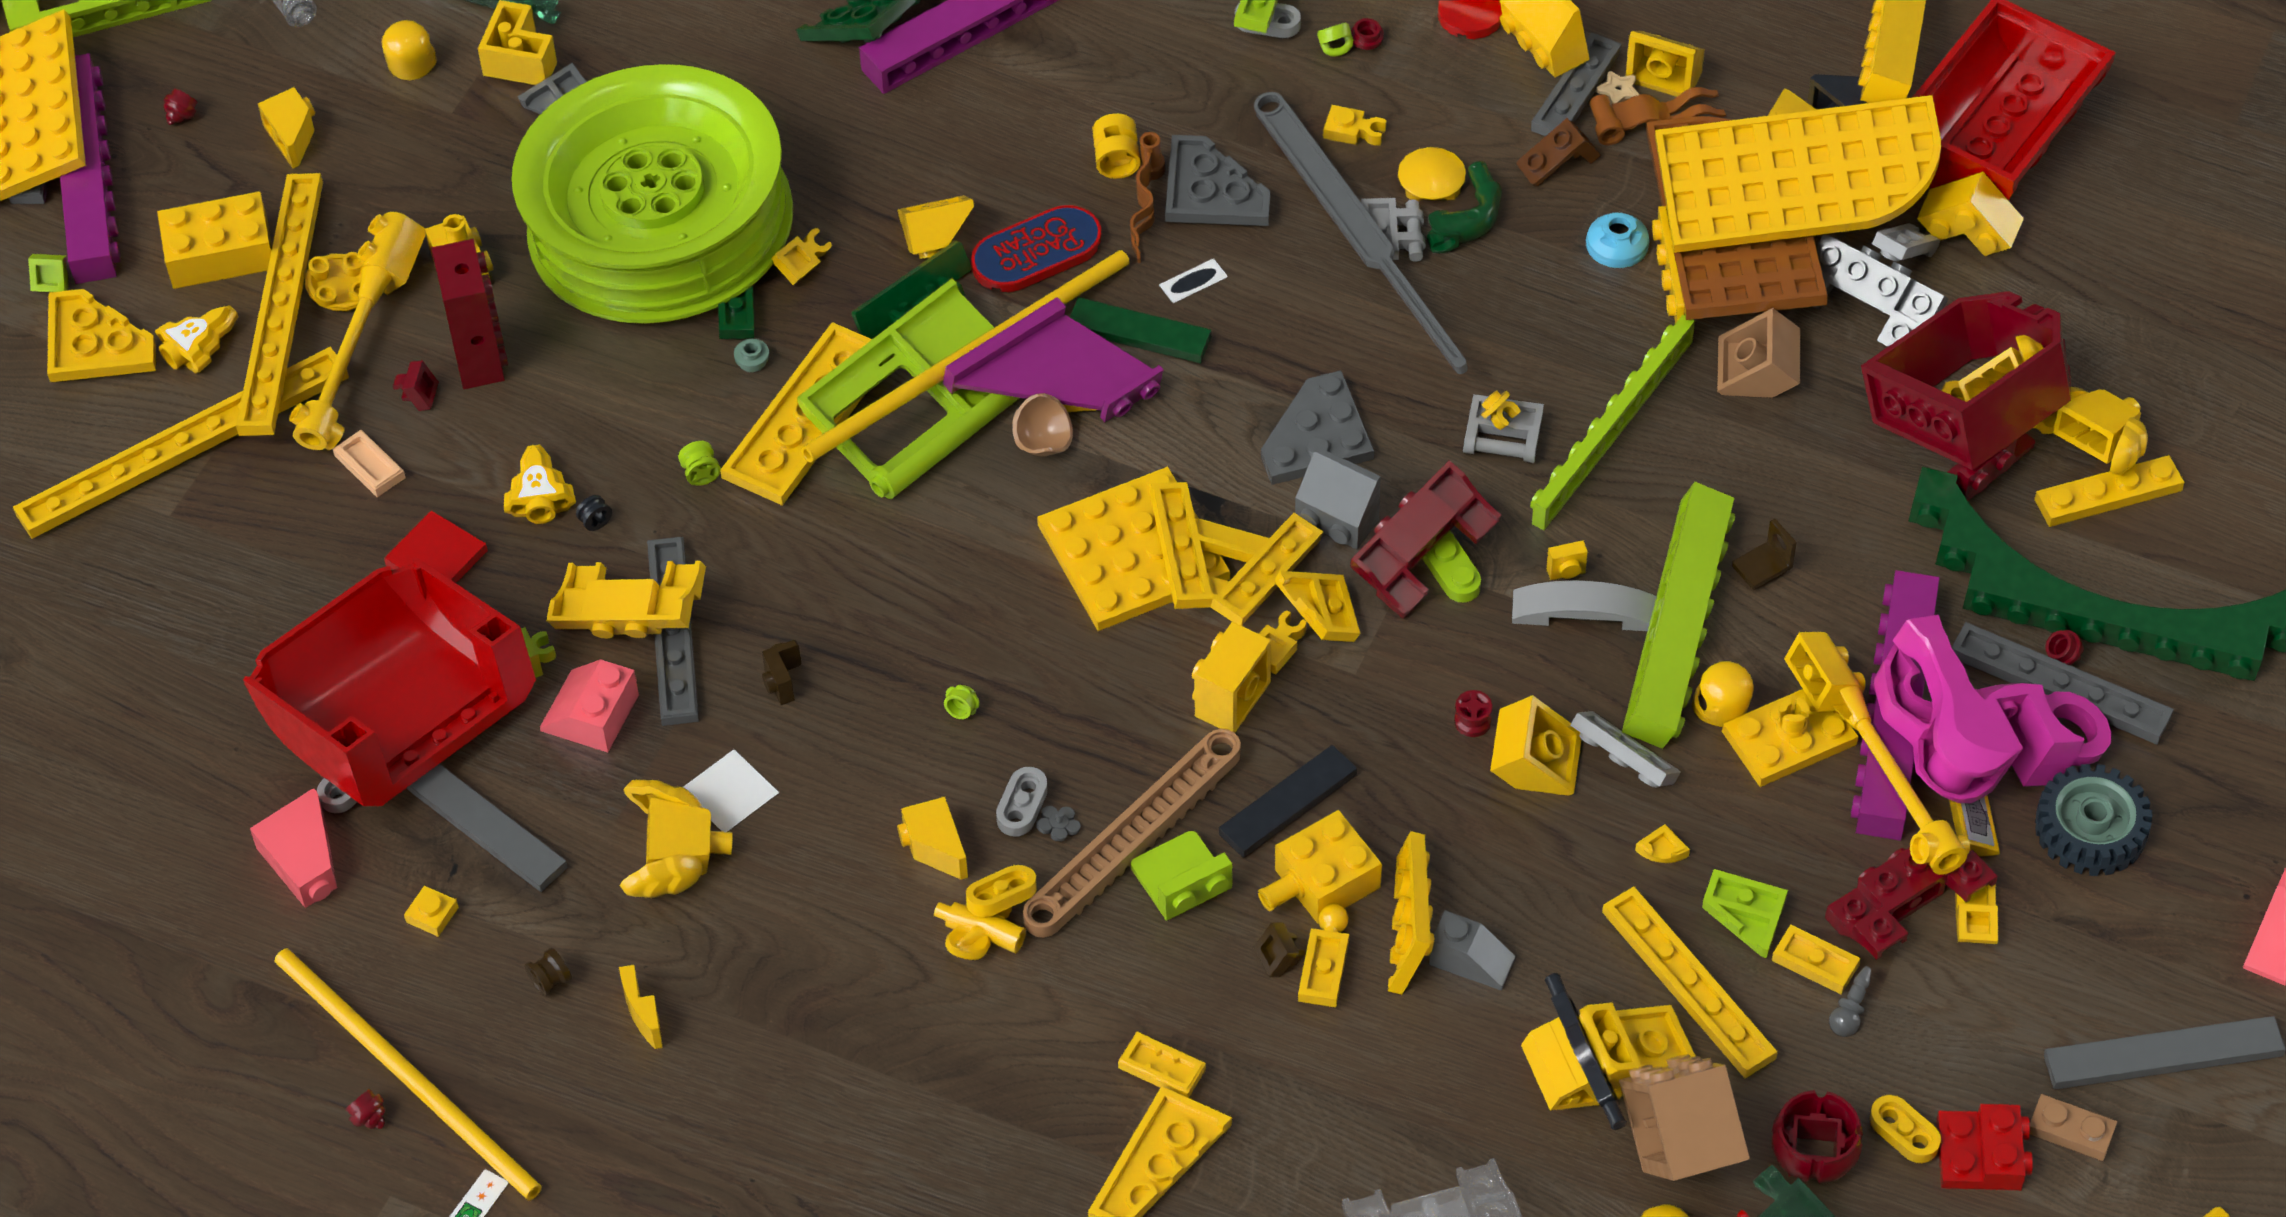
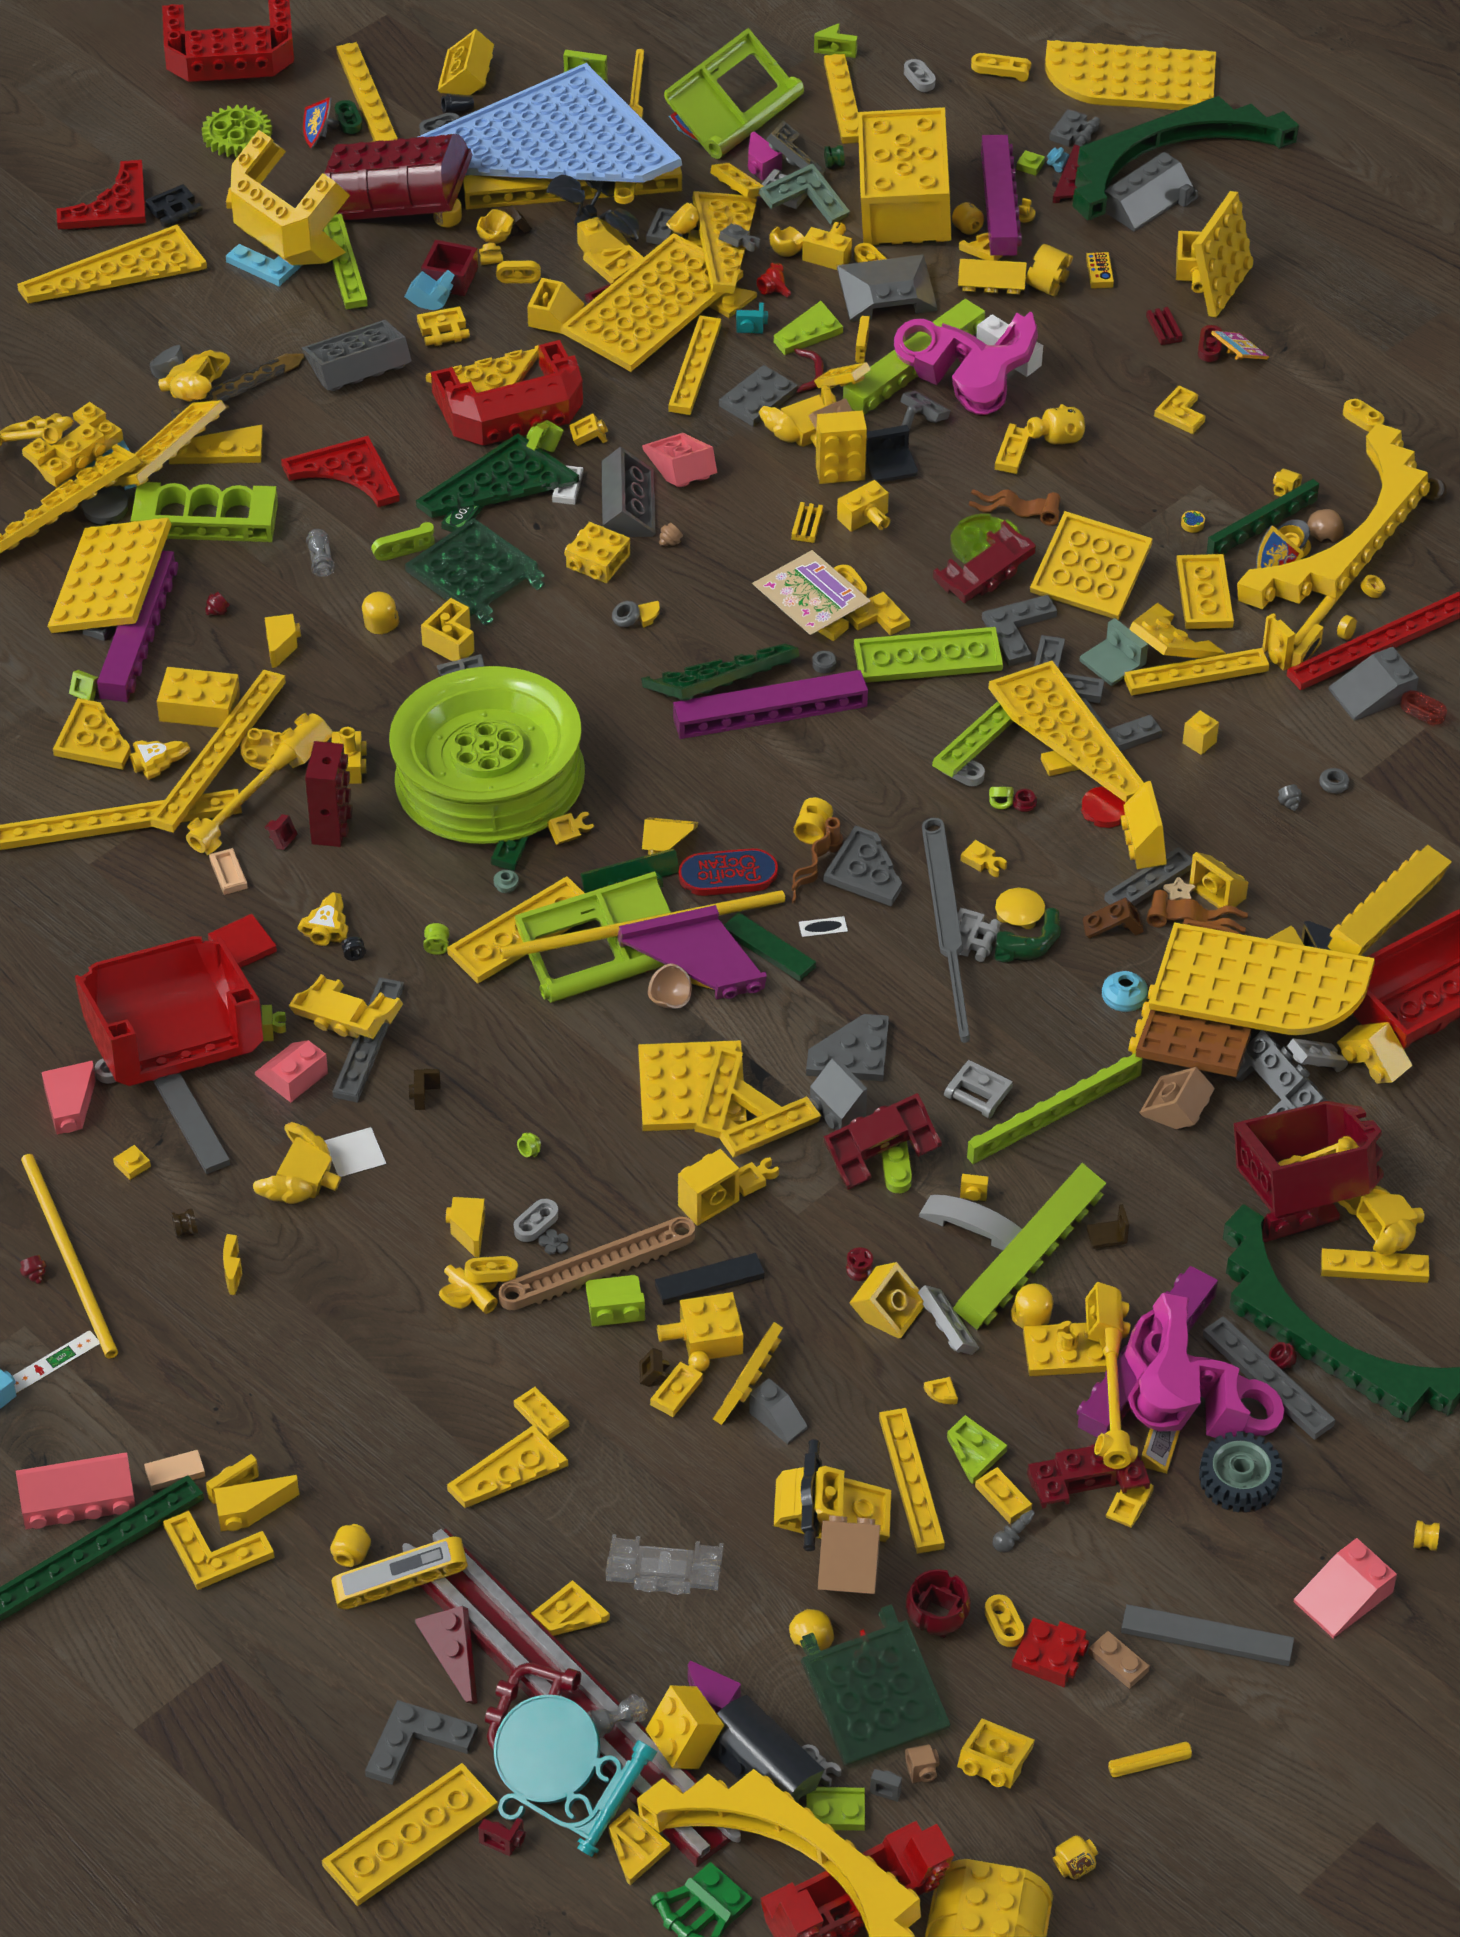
camera: 20 degrees right, 5 degrees down
yellow wing [1275,571,1360,642] -> none
yellow plate [1481,390,1521,430] -> none

